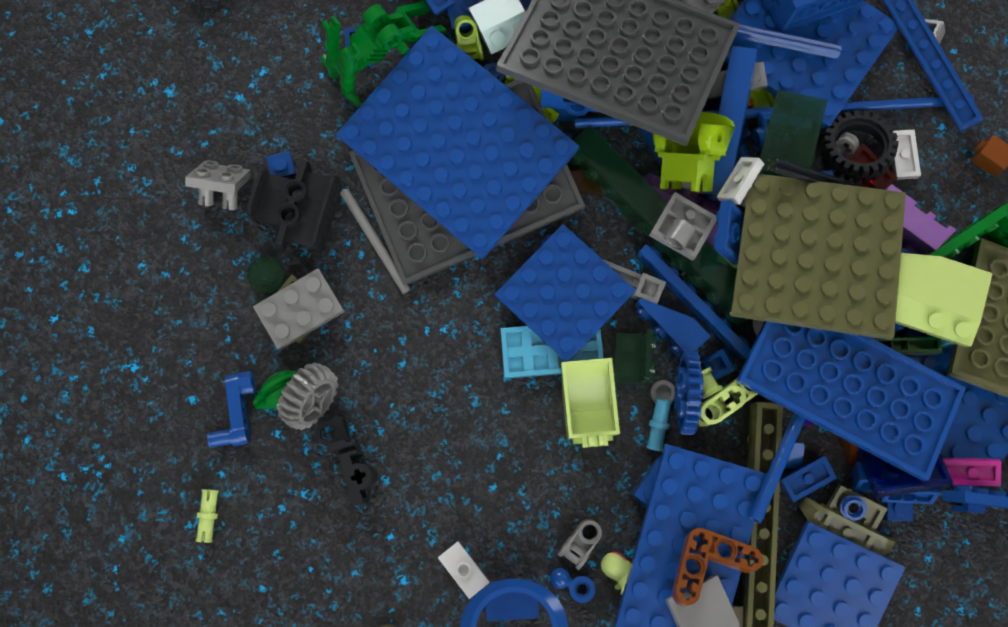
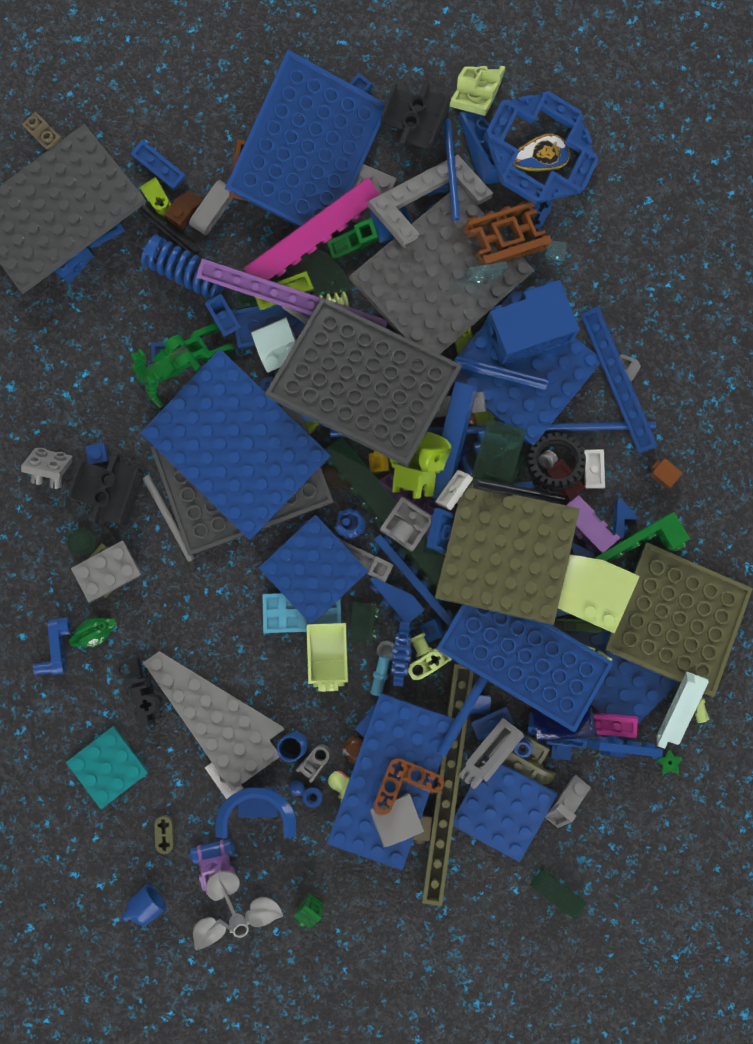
camera: 10 degrees right, 5 degrees up
yellowish green pin [196,489,219,543] -> none
light grey gear [277,362,338,430] -> none
lime piece [454,15,484,61] -> none
none -> teal plate [66,726,149,809]
none -> light grey wing [143,651,284,791]
none -> blue piece [277,732,308,762]
none -> blue piece [335,508,366,539]
none -> reddish brown head [342,735,364,765]
none -> yellow plate [369,451,389,473]
none -> light grey hinge [459,718,524,789]
none -> light grey bracket [545,775,591,828]
none -> blue slope [613,499,640,539]

